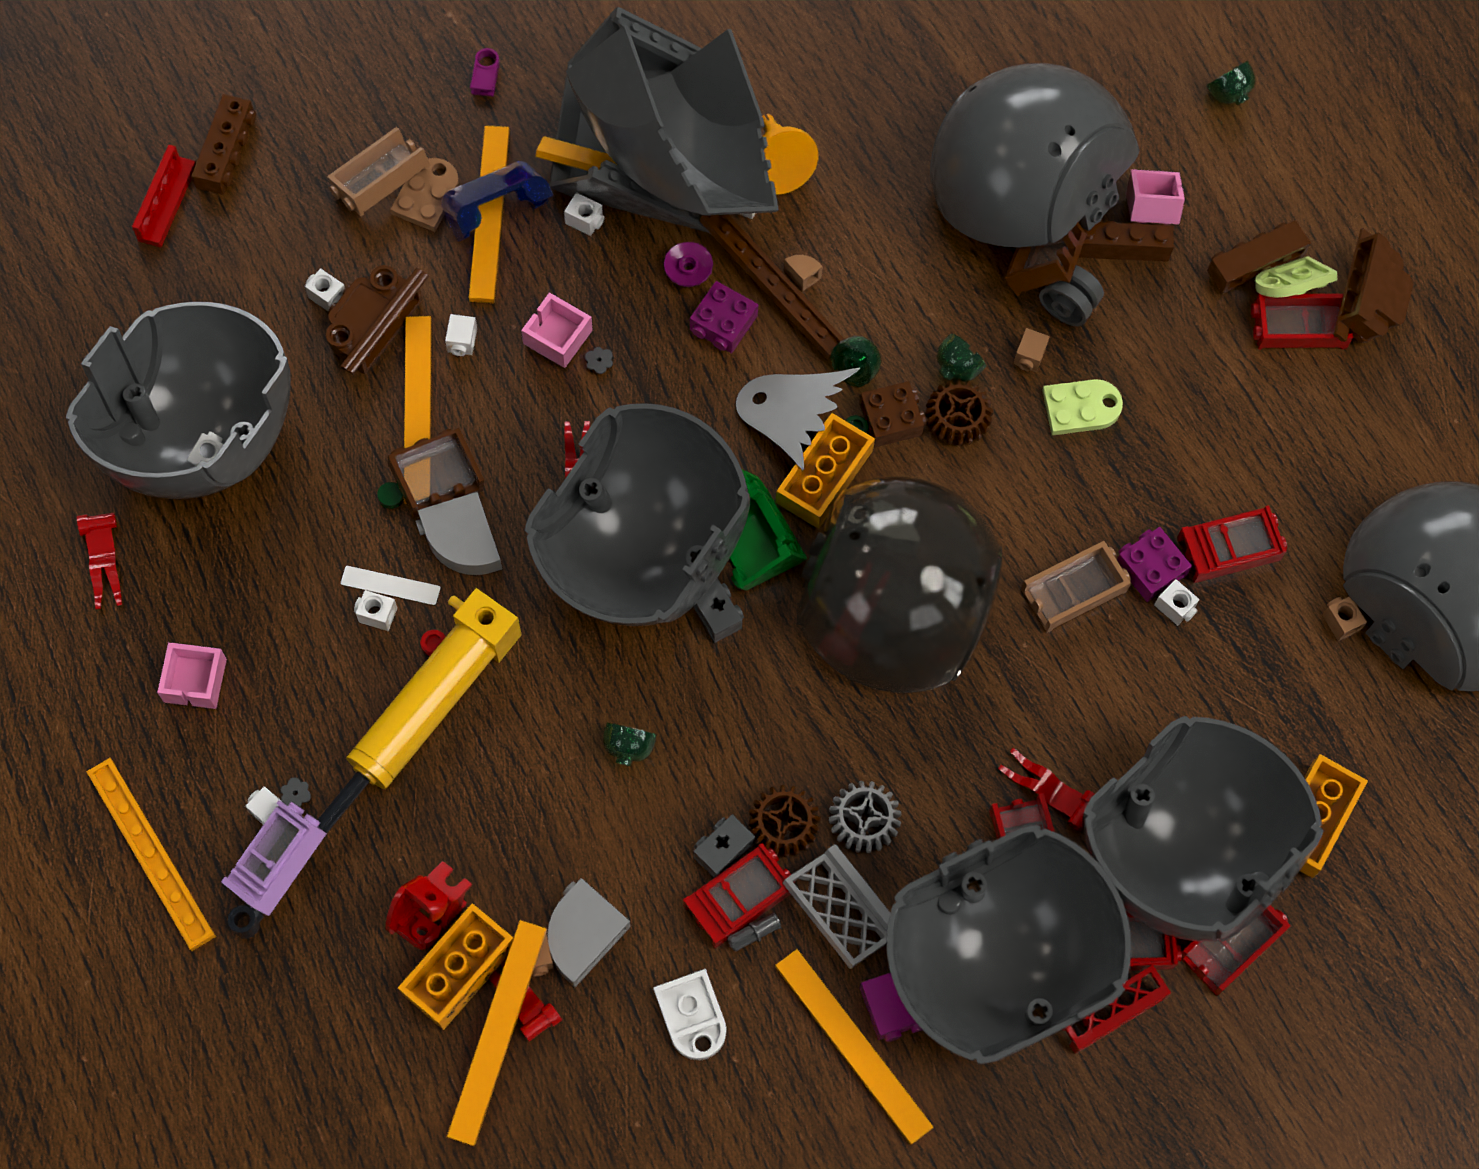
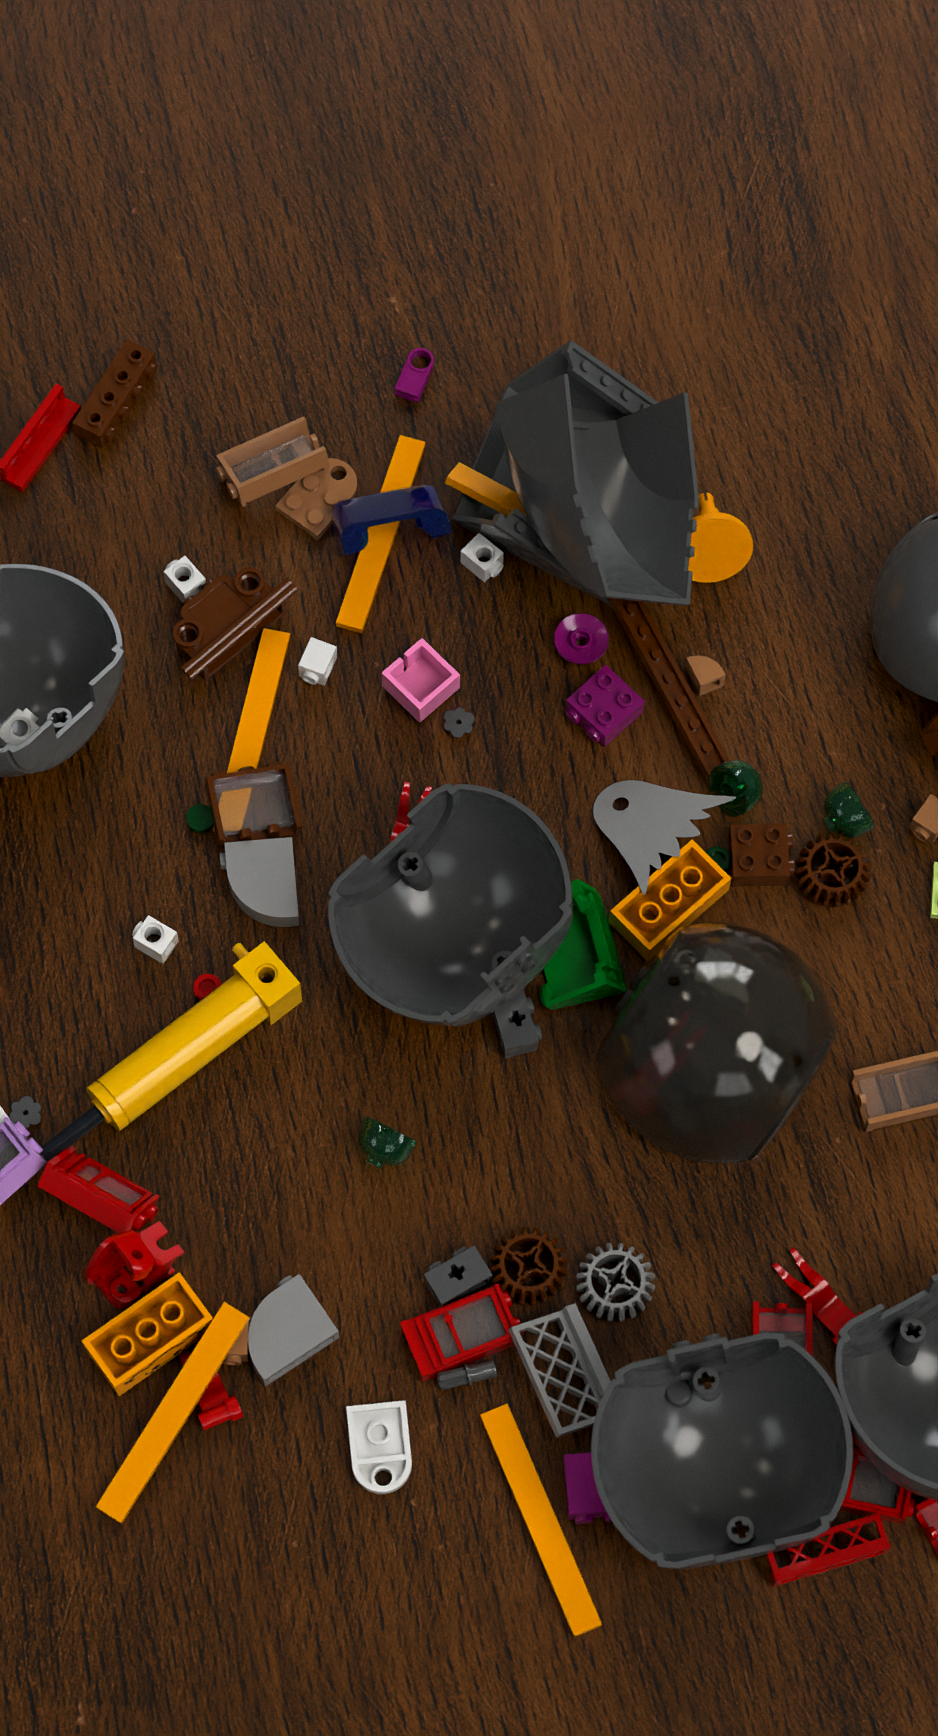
camera: 15 degrees right, 0 degrees up
white sticker [341,566,441,605] -> none
none -> red door [37,1145,160,1233]

